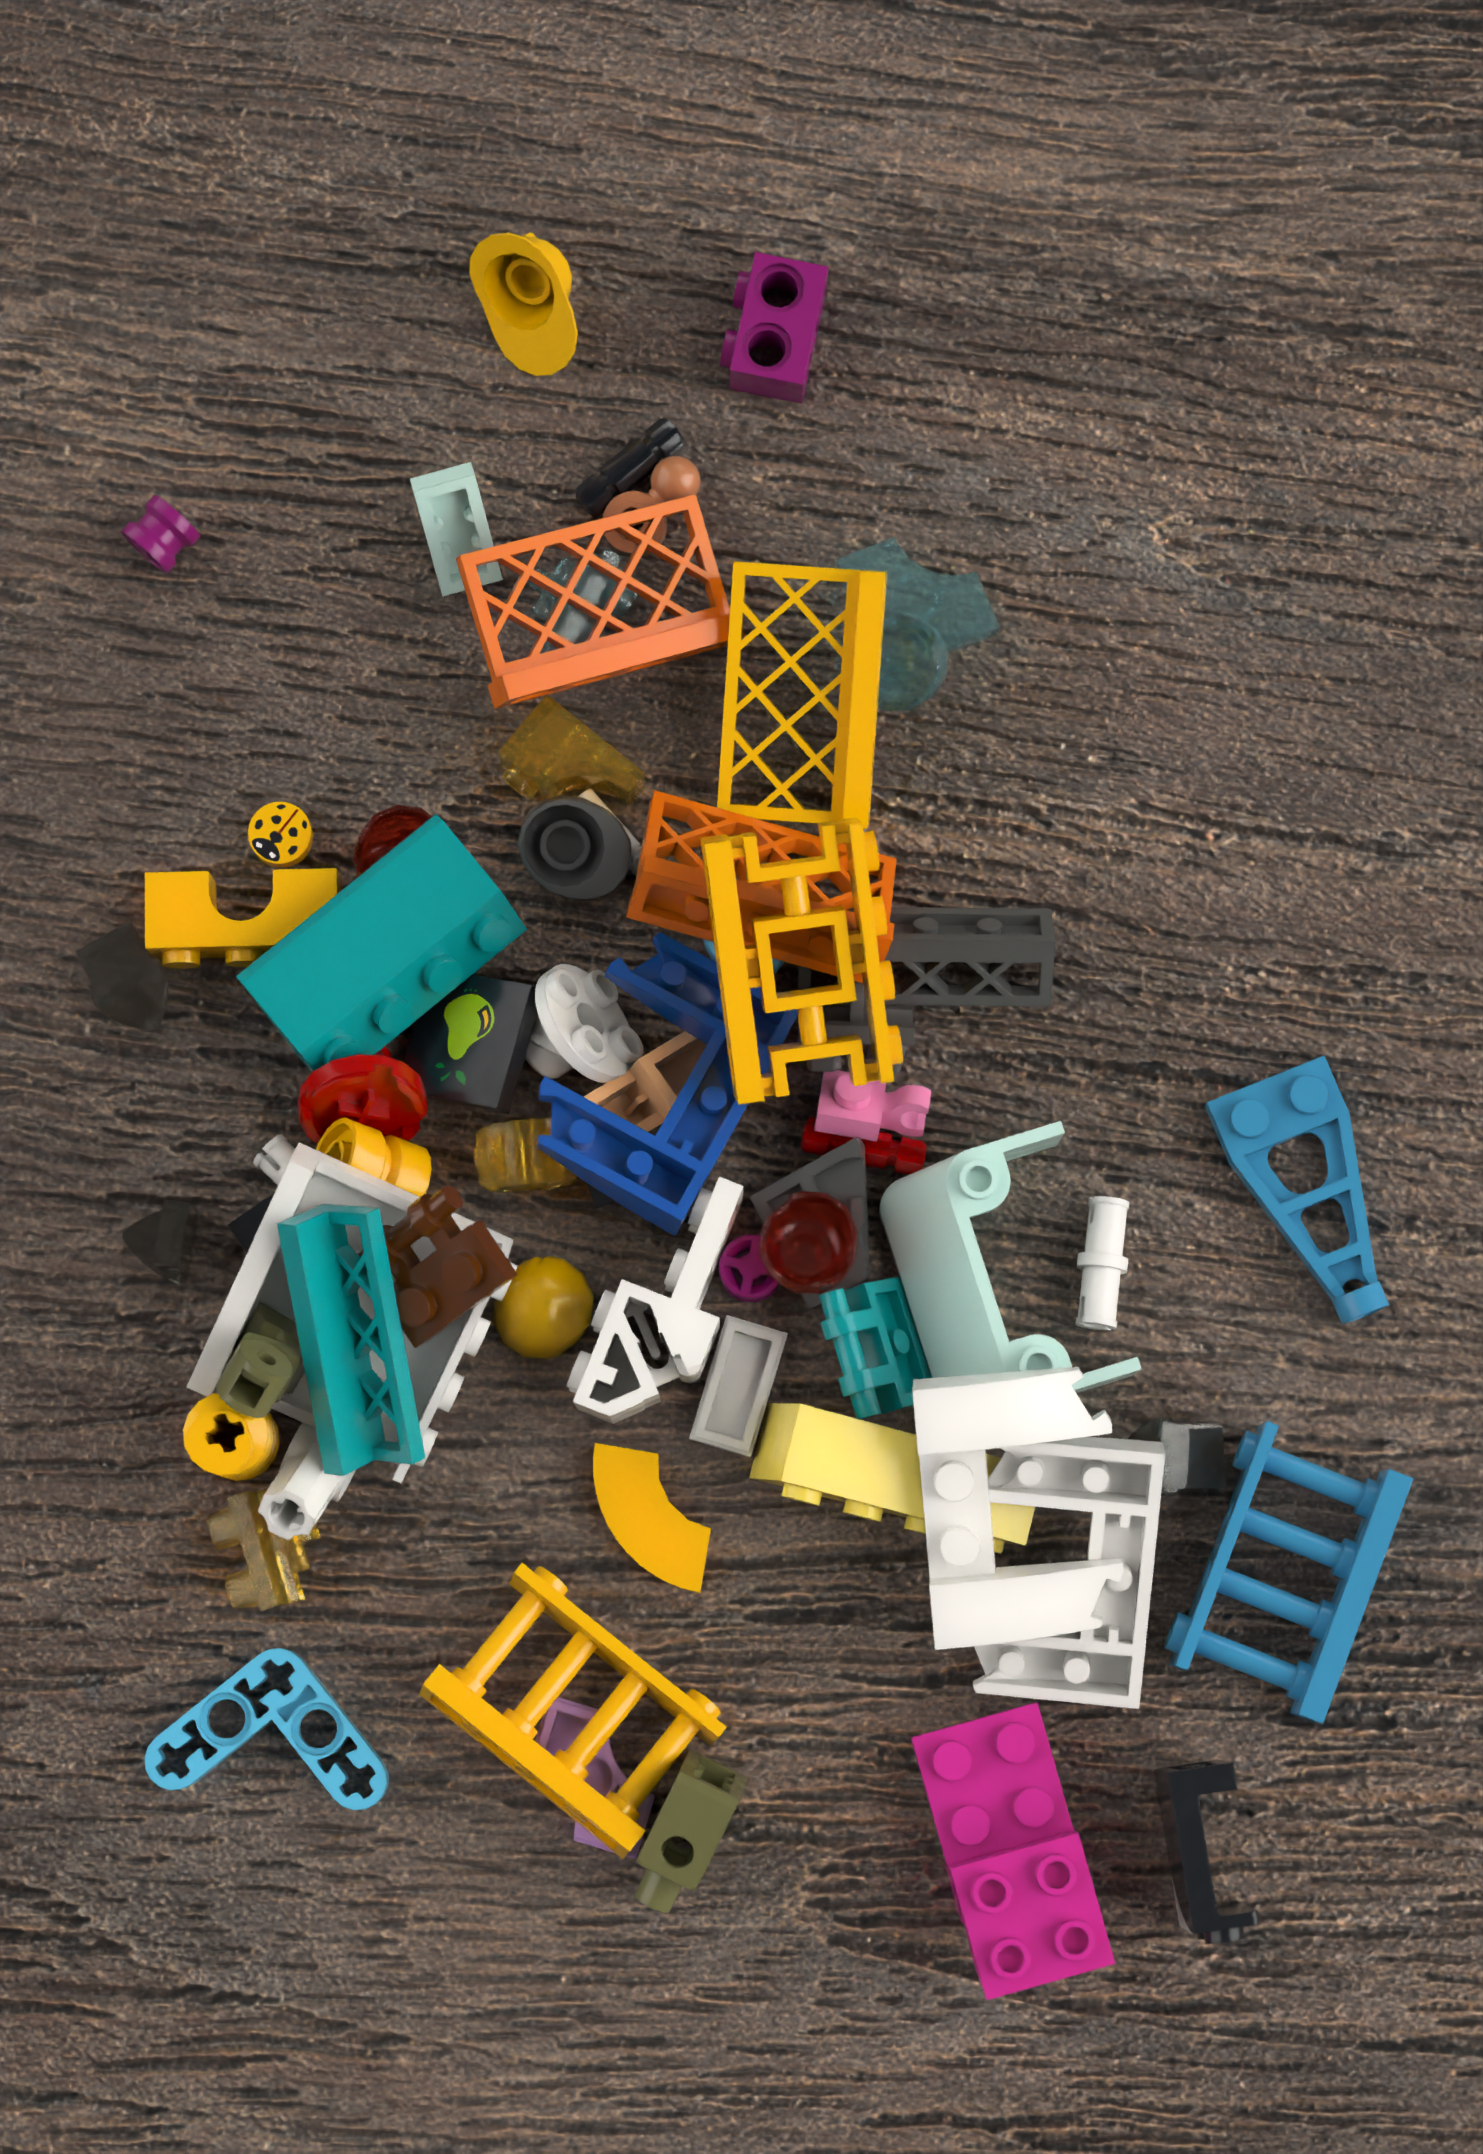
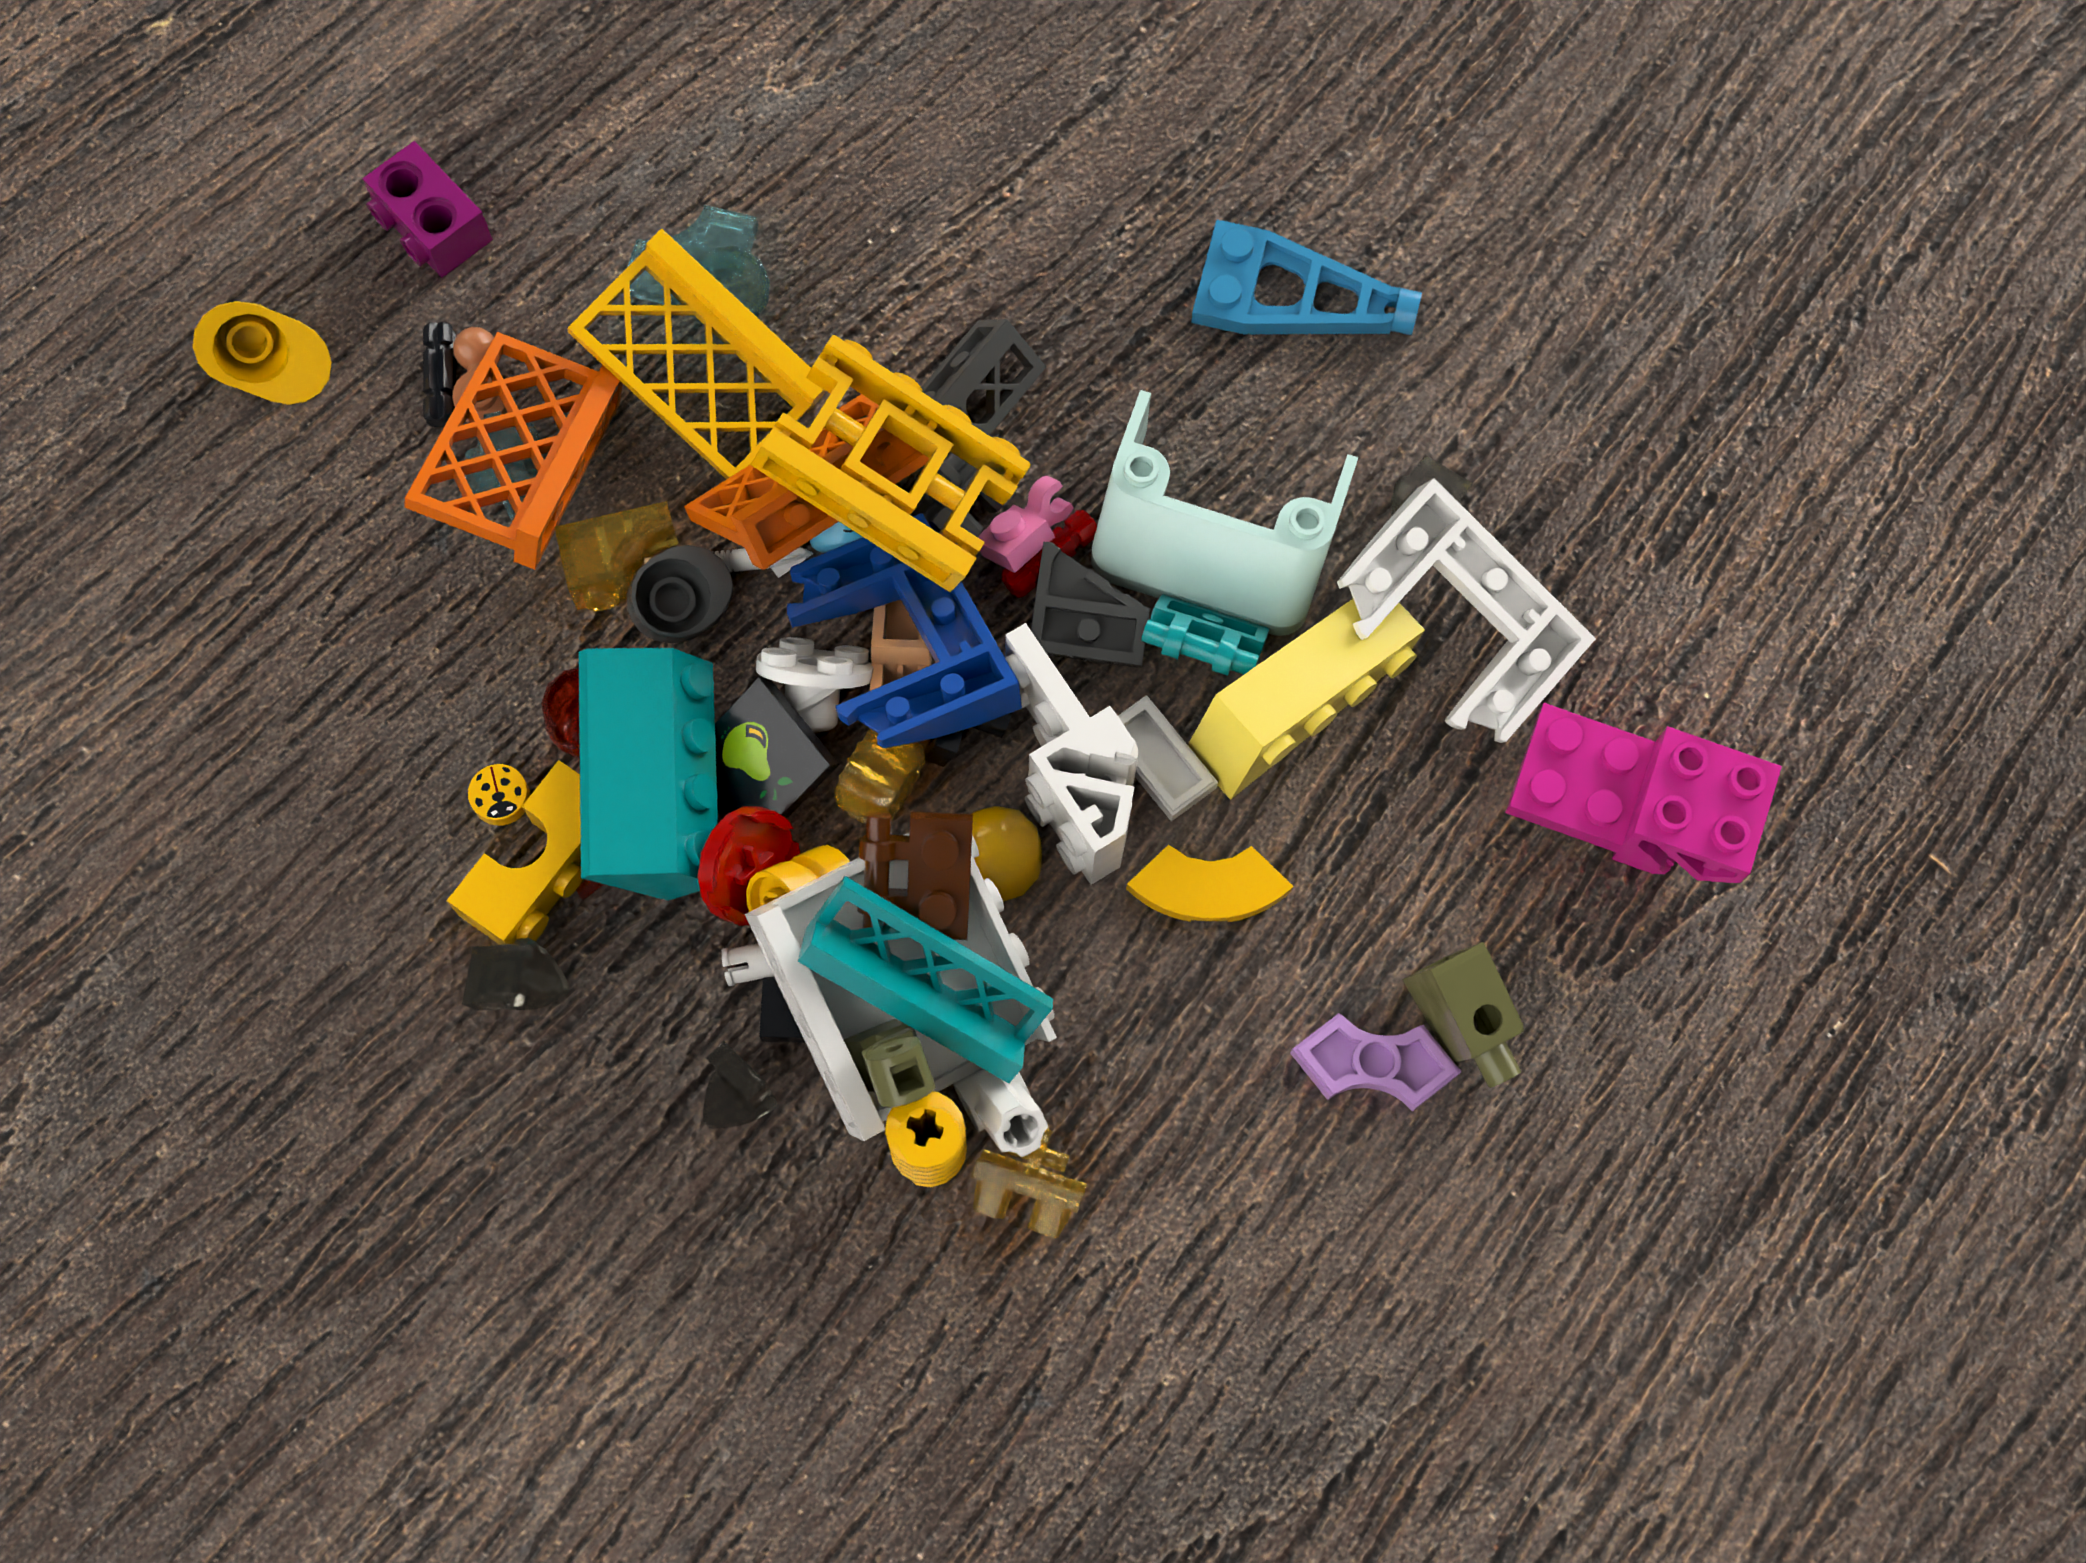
camera: 55 degrees left, 10 degrees down
magenta wheel [120,495,201,574] -> none
medium azure beam [144,1648,389,1810] -> none
light aqua tile [410,462,503,596] -> none
yellow fence [419,1563,727,1859] -> none
magenta wheel [719,1235,783,1303] -> none
clear red hair [759,1191,858,1294] -> none
white wedge [912,1367,1123,1650] -> none
white pin [1075,1196,1129,1330] -> none
black panel [1154,1759,1259,1944] -> none
dark azure fence [1164,1421,1414,1724] -> none

